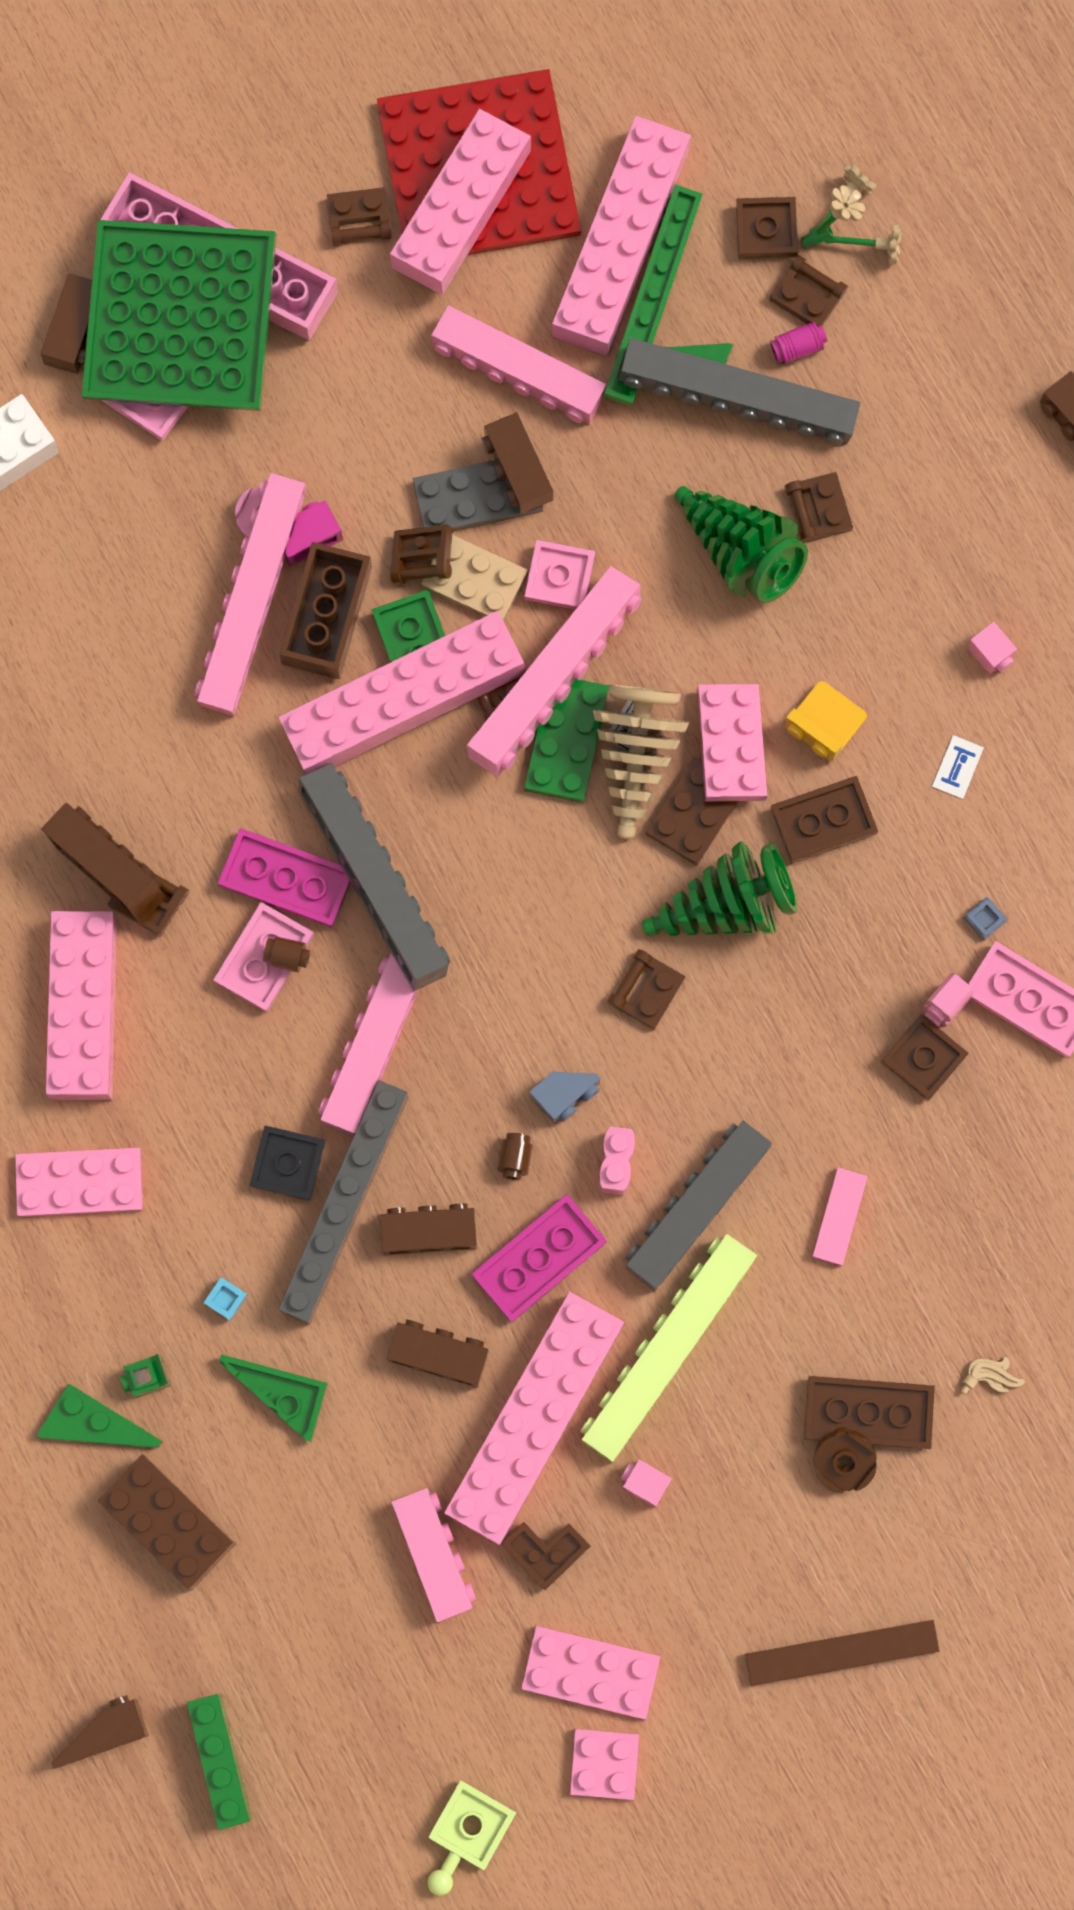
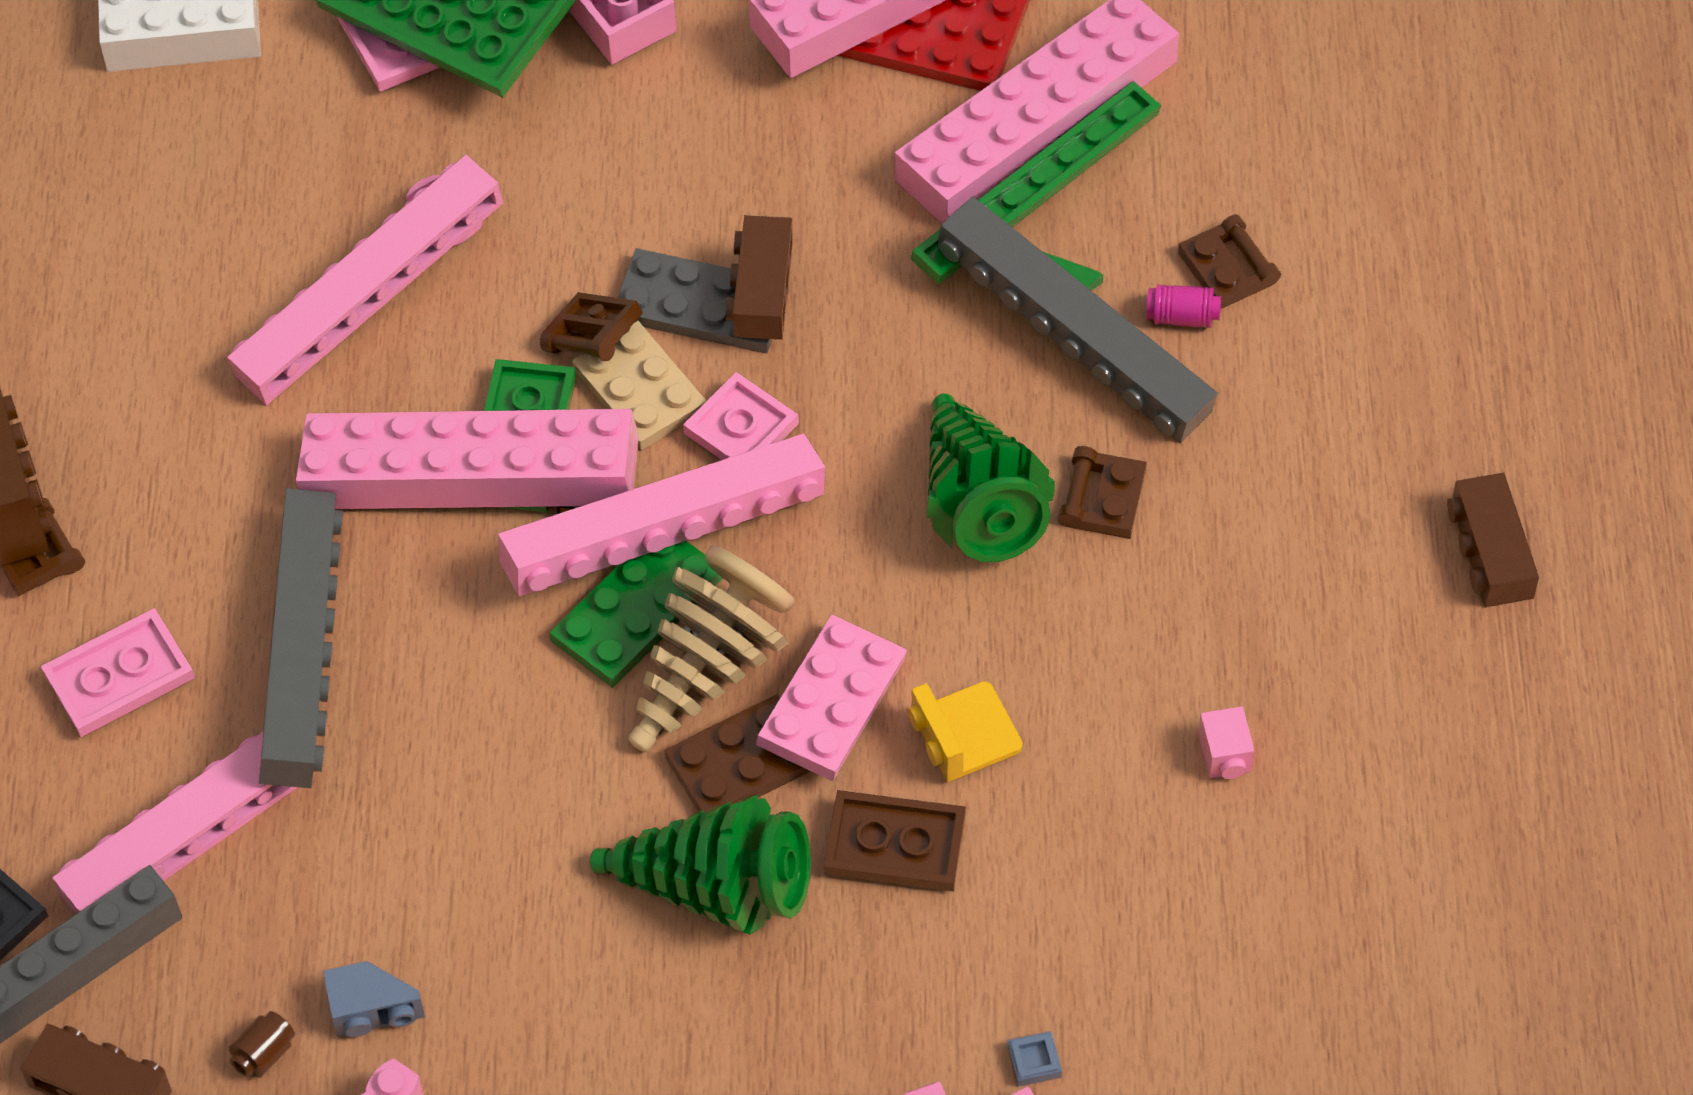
camera: 30 degrees right, 20 degrees down
dark pink plate [218,828,350,928] -> none
reddish brown brick [263,936,310,973] -> none
reddish brown brick [279,542,372,679] -> none
dark pink slope [285,500,343,566] -> none
bright pink brick [431,305,606,425] -> none
reddish brown plate [607,949,686,1030] -> none
reddish brown plate [736,197,798,258] -> none
tan plant [801,164,902,265] -> none
white sticker [932,735,984,799] -> none

